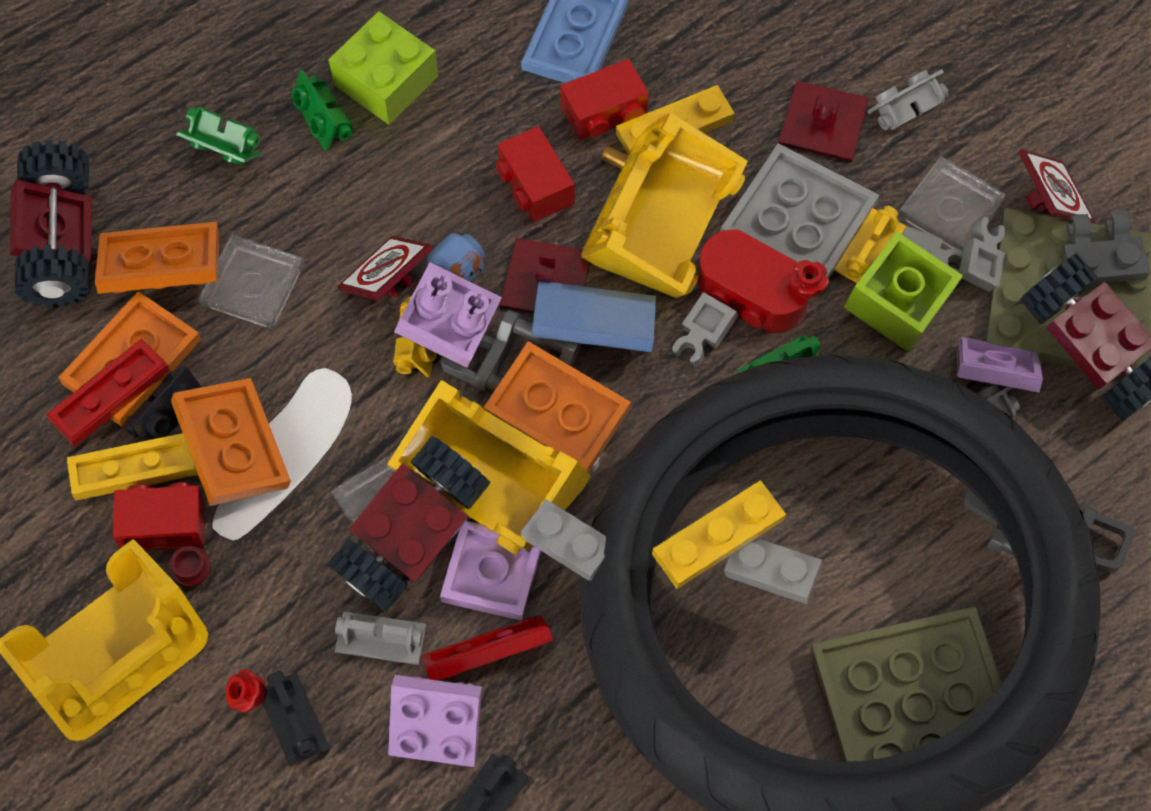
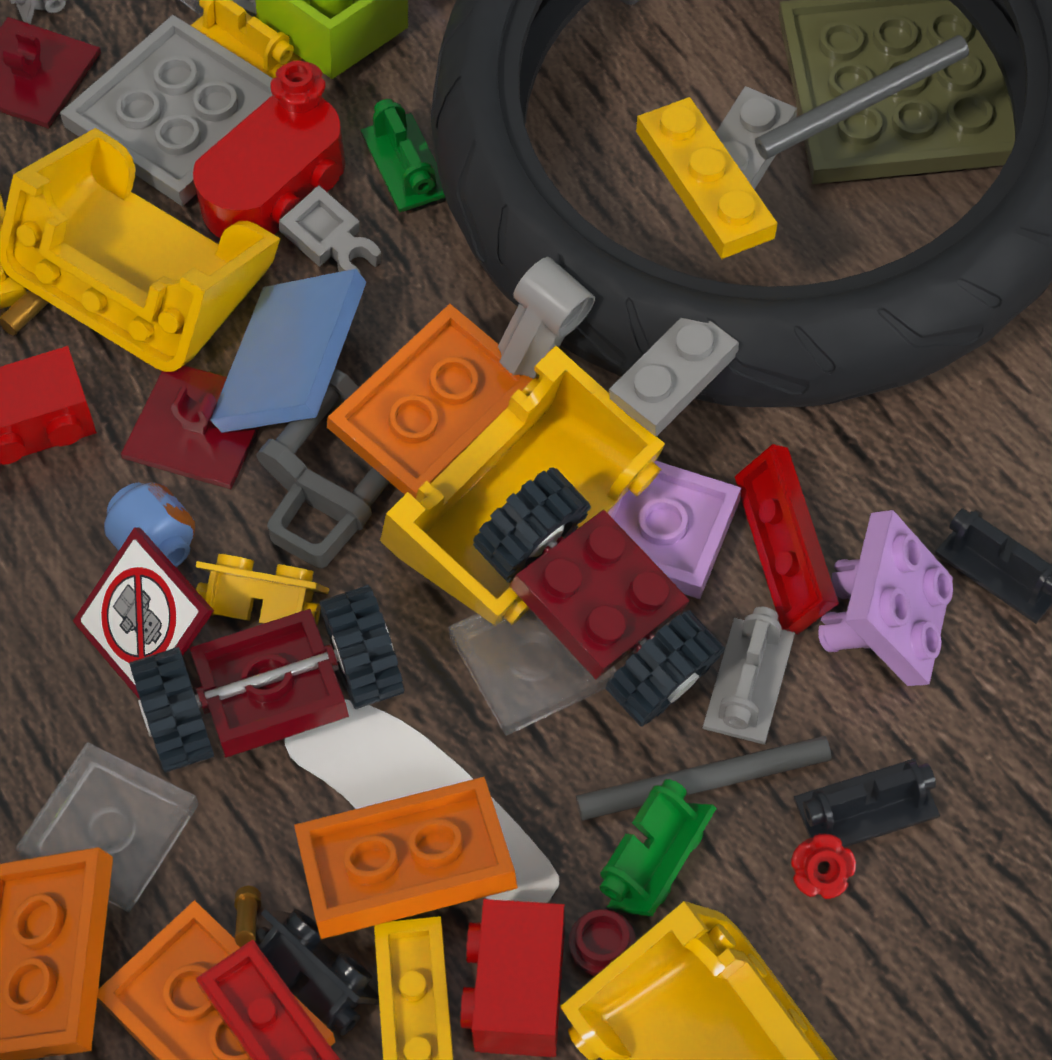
camera: 80 degrees left, 5 degrees down
lavender plate [394,262,502,368] -> none
none -> plate [129,585,404,773]
none -> pearl gold piece [234,886,261,947]
none -> light grey piece [498,256,595,379]
none -> dark grey bar [576,736,831,821]
none -> green hinge [599,779,717,916]
none -> dark grey piece [755,35,969,160]

